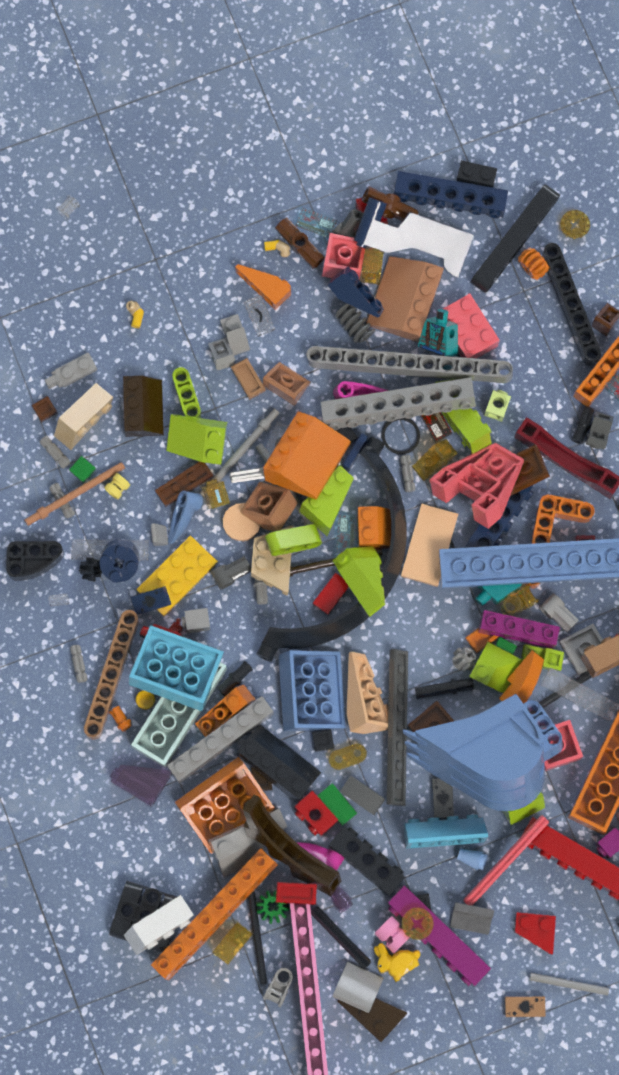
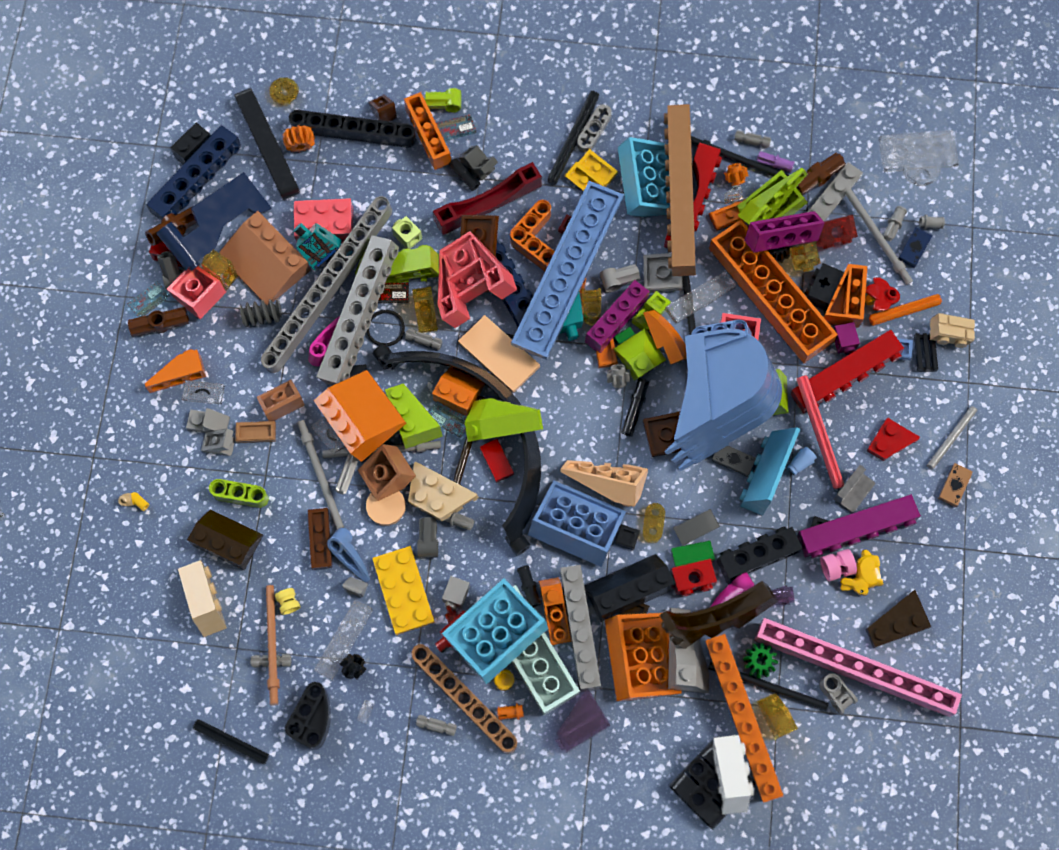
camera: 60 degrees left, 5 degrees down
reddish brown tile [31,396,58,423] -> none
light grey axle [40,436,70,469] -> none
light grey hinge [45,352,97,389] -> none
green tile [69,456,96,483] -> none
dark blue brick [100,539,139,583] -> none
dark blue tile [131,586,171,615] -> none
lime slope [166,414,228,465] -> none
clear yellow brick [202,479,230,509] -> none
arm [264,240,291,257] -> none
lime beam [265,524,322,556] -> none
red tile [276,882,317,905] -> none
black axle [311,906,371,969] -> none
dark blue slope [327,266,384,318] -> none
light grey slope [332,962,384,1013] -> none
dark blue tile [342,433,368,473] -> none
dark grey tile [387,649,408,806] -> none
clear yellow gear [402,908,434,940] -> none

